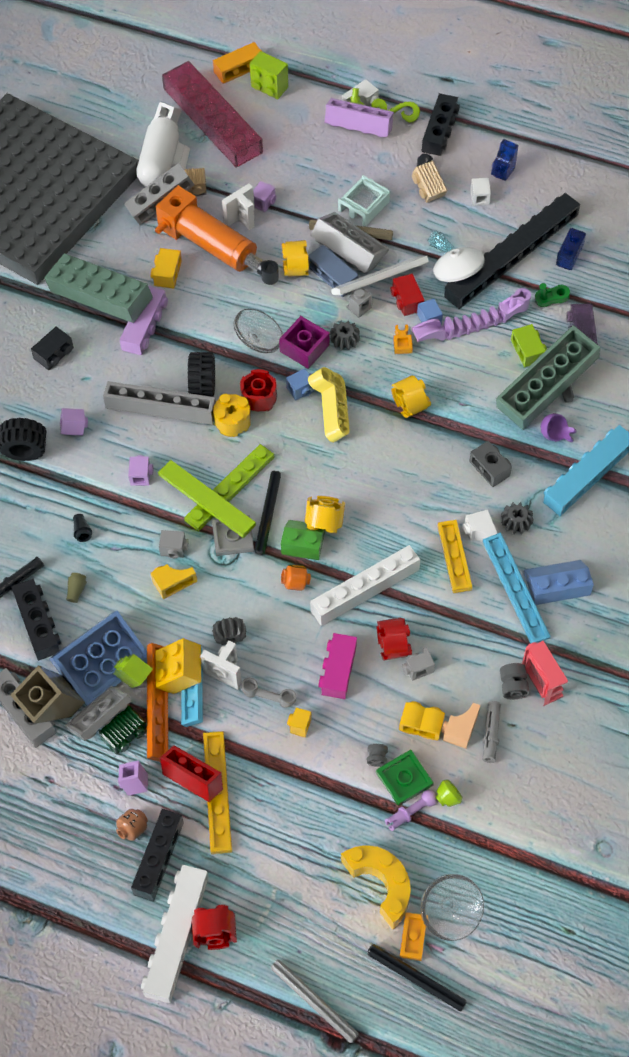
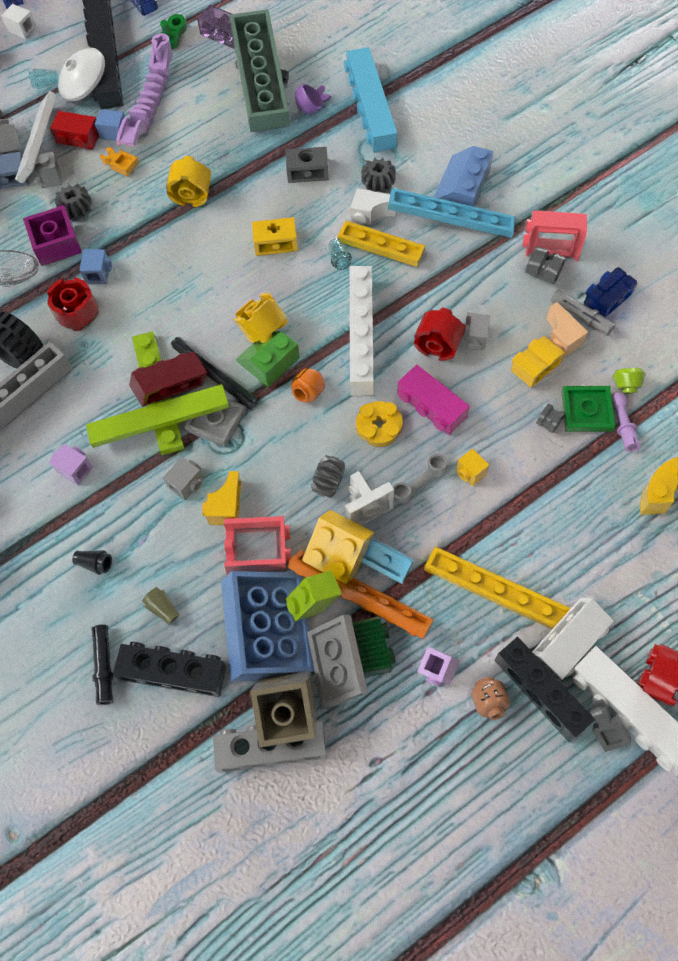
camera: 55 degrees left, 5 degrees up
red brick [160,745,223,803] -> none
yellow brick [213,394,251,437] -> none
light yellow beam [308,367,350,443] -> none
lime brick [511,324,547,368] -> none
none -> dark red brick [129,351,207,407]
none -> window [224,516,291,575]
none -> yellow brick [252,217,298,256]
none -> clear light blue cone [329,238,352,270]
none -> yellow plate [356,401,403,447]
none -> white brick [532,598,614,680]
none -> clear blue brick [584,267,638,318]
none -> dark grey plate [590,699,632,752]

